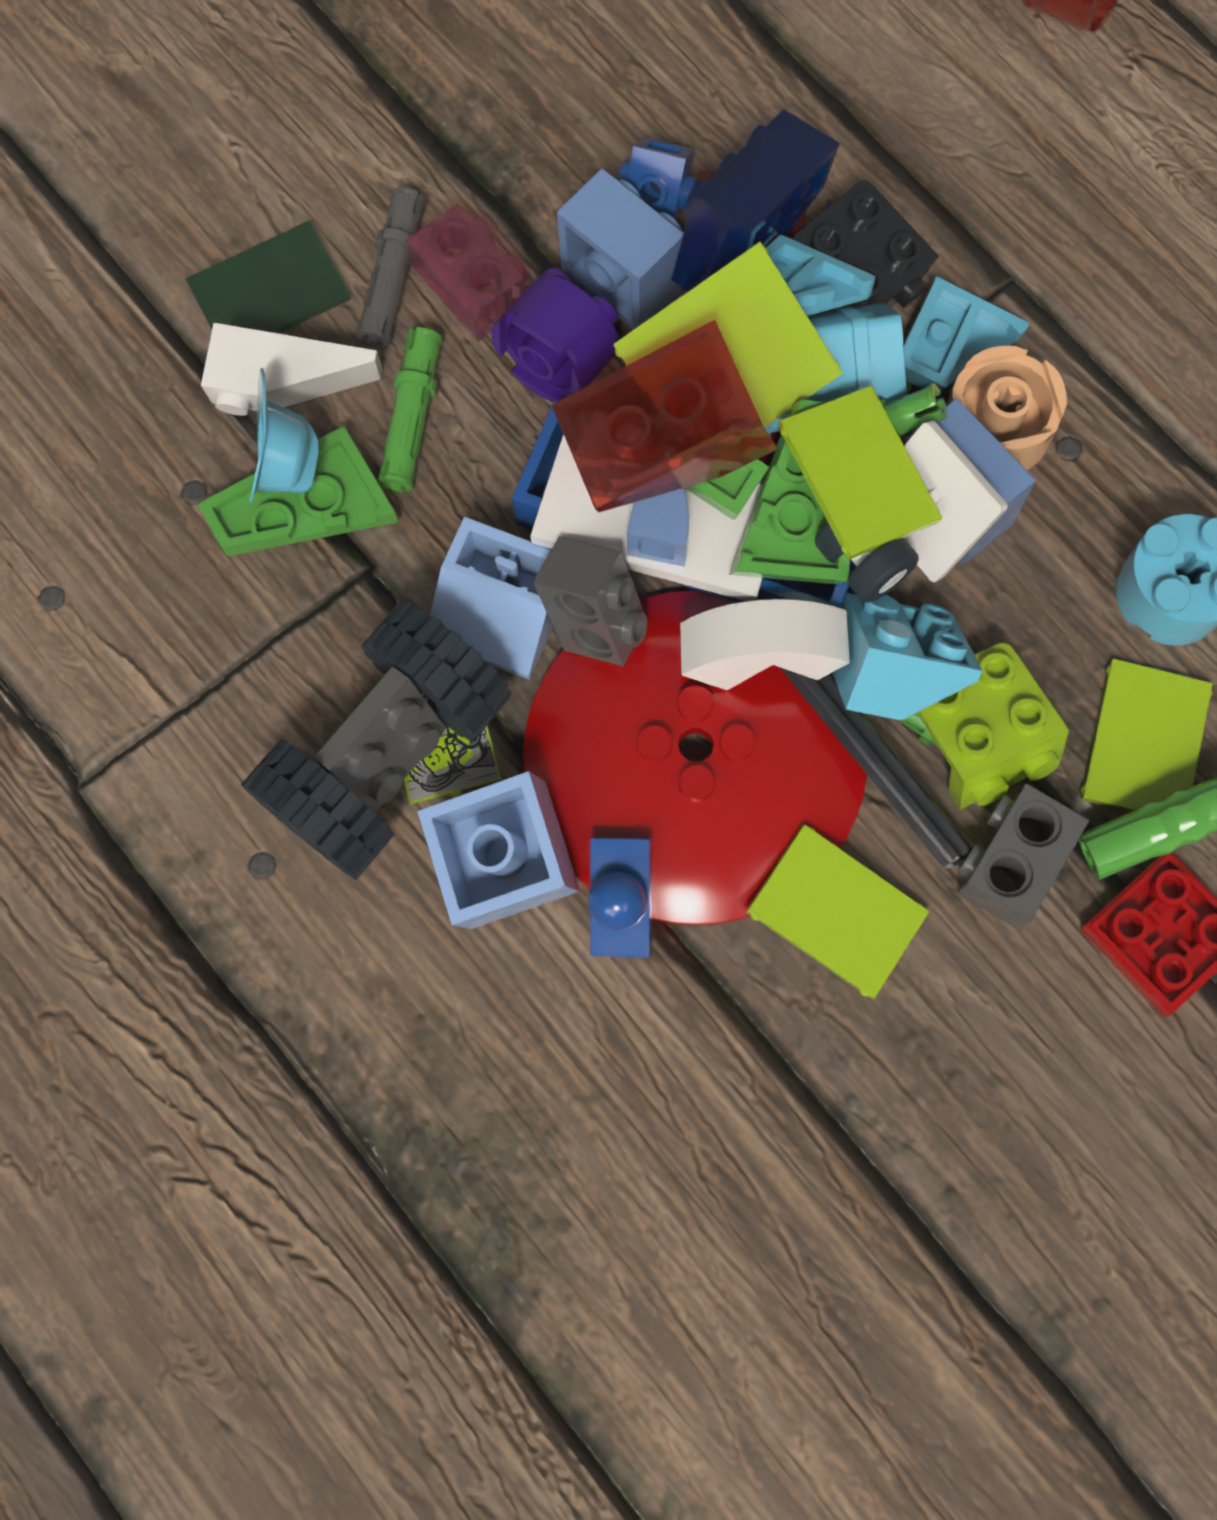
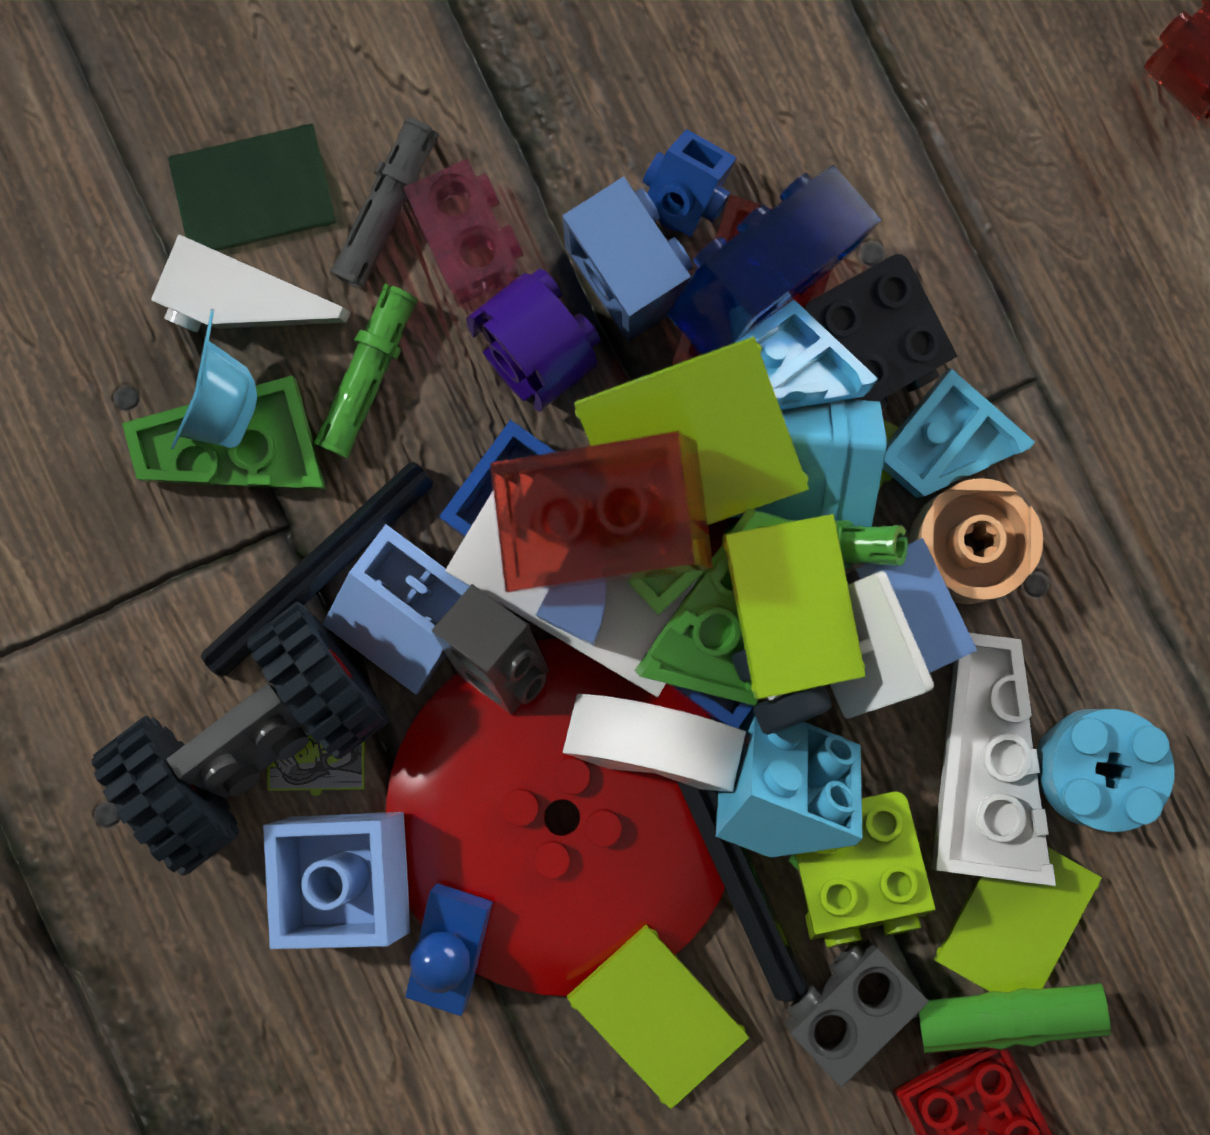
camera: 10 degrees right, 10 degrees up
none -> black axle [200,461,433,677]
none -> white wing [931,633,1056,886]

